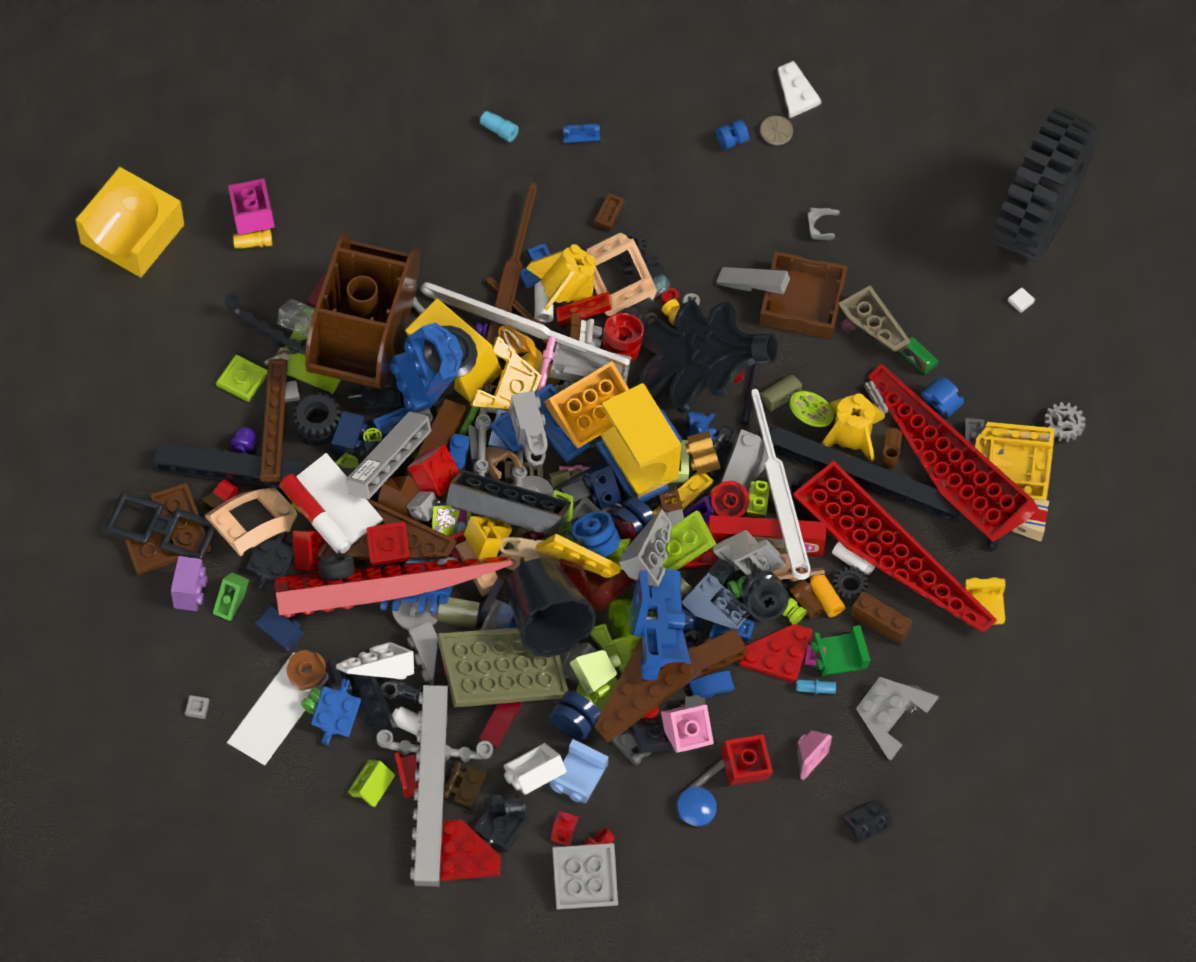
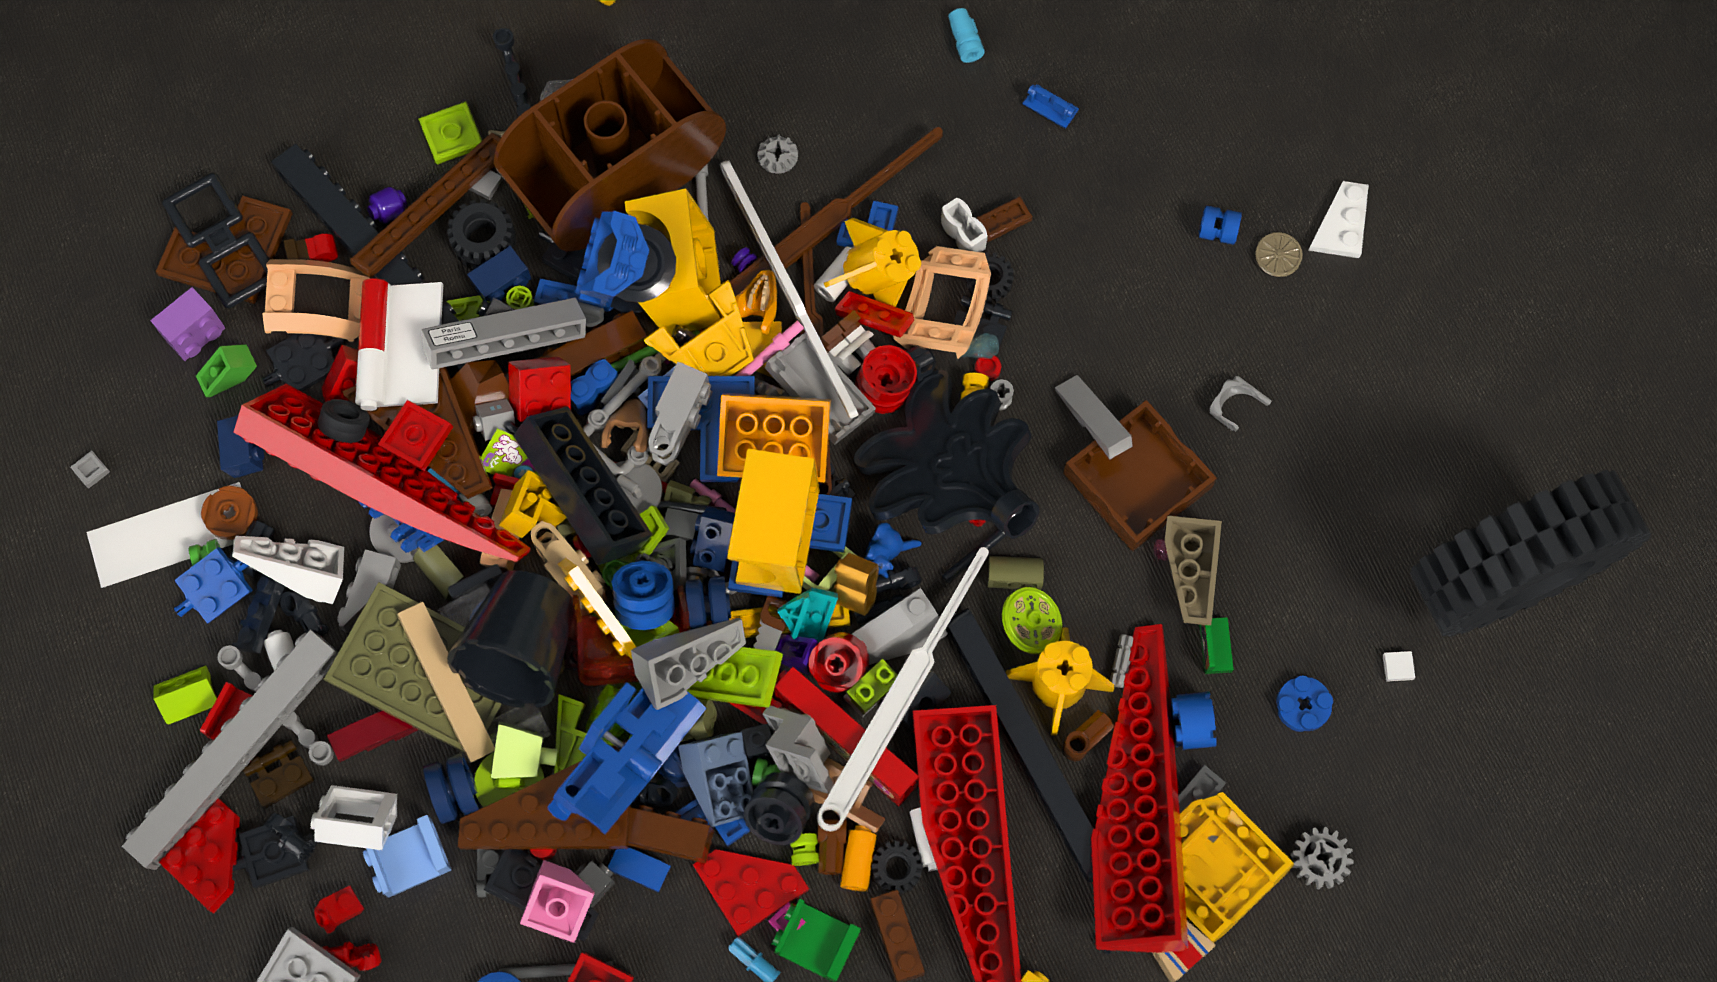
camera: 40 degrees right, 10 degrees up
none -> tan tile [397,602,495,763]
none -> light grey gear [758,134,798,174]
none -> teal slope [777,588,838,643]
none -> white brick [941,198,987,252]
none -> blue plate [1276,675,1333,732]

